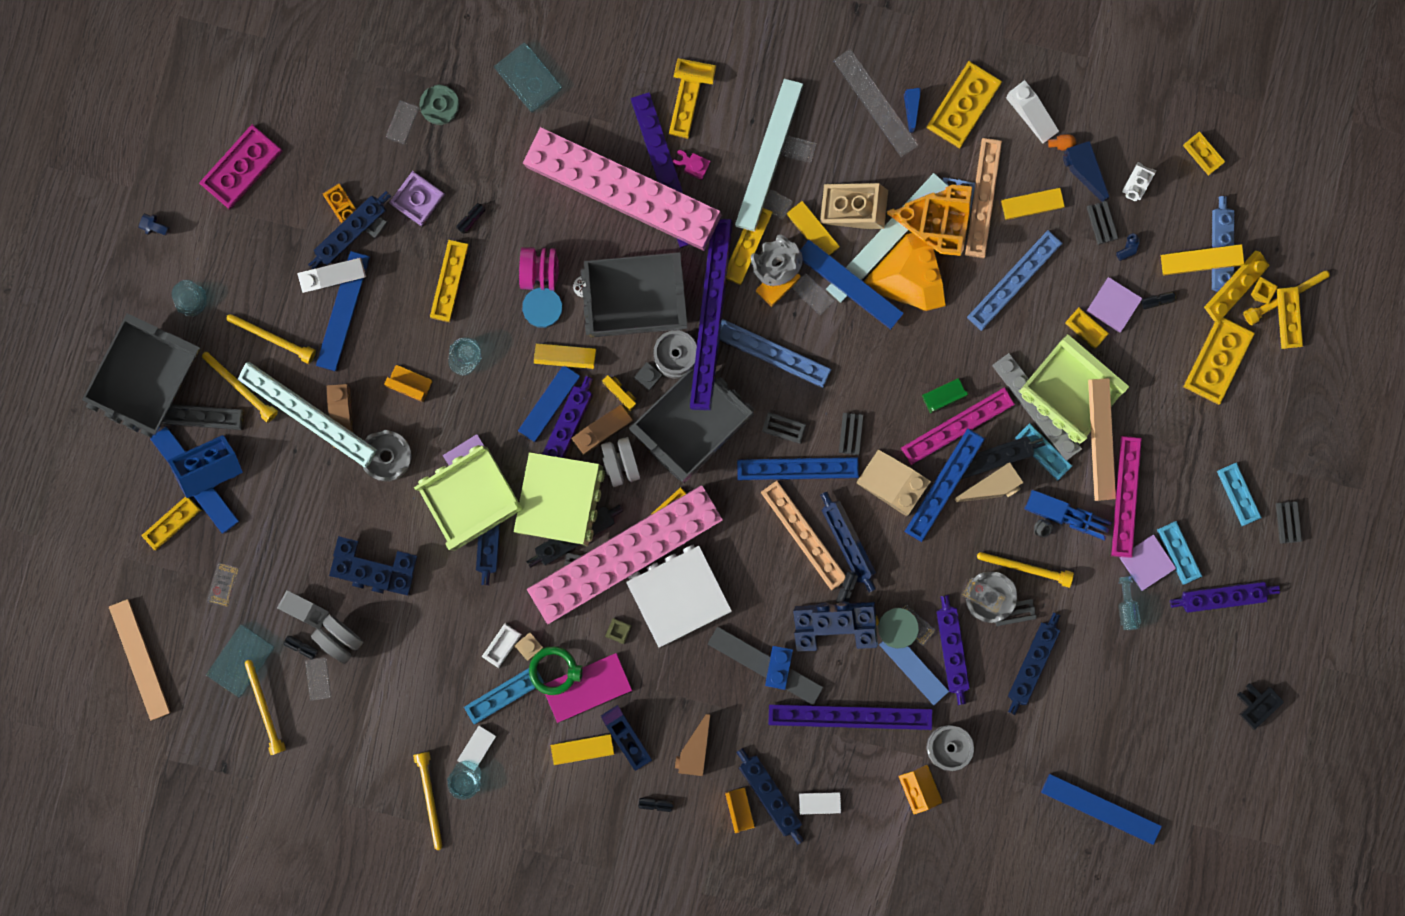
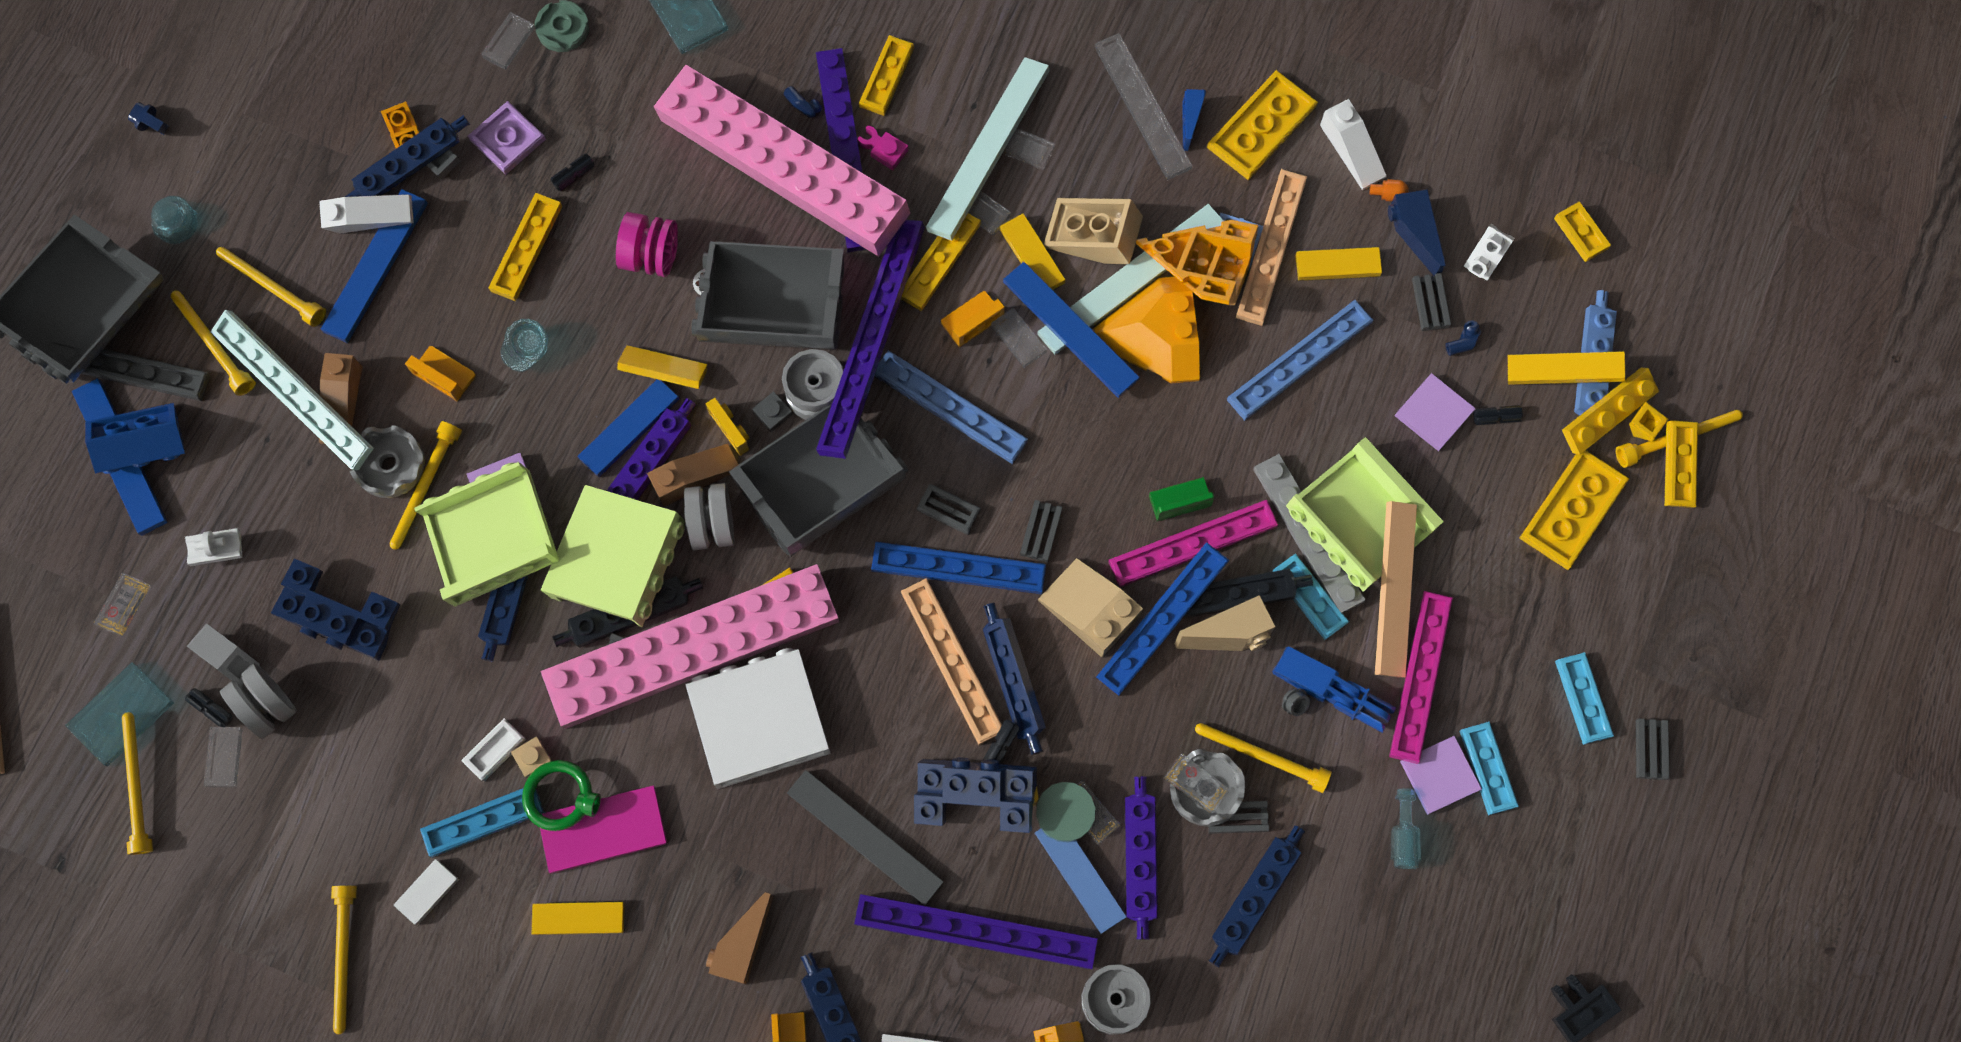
camera: 10 degrees right, 10 degrees down
yellow tile [141,496,202,551] -> none
dark pink tile [199,124,283,210] -> none
clear light blue hat [447,761,481,800] -> none
dark azure tile [522,288,562,328] -> none
dark blue slope [601,705,652,771] -> none
olive tile [605,618,631,644] -> none
black piece [638,798,674,812] -> none
yellow tile [674,58,716,85] -> none
light grey plate [751,235,803,286] -> none
blue plate [765,646,793,690] -> none
yellow tile [1065,307,1109,349] -> none
dark purple plate [1170,581,1280,613] -> none
none -> white hips [185,528,243,566]
none -> yellow piece [390,421,462,550]
none -> dark blue arm [784,86,822,118]

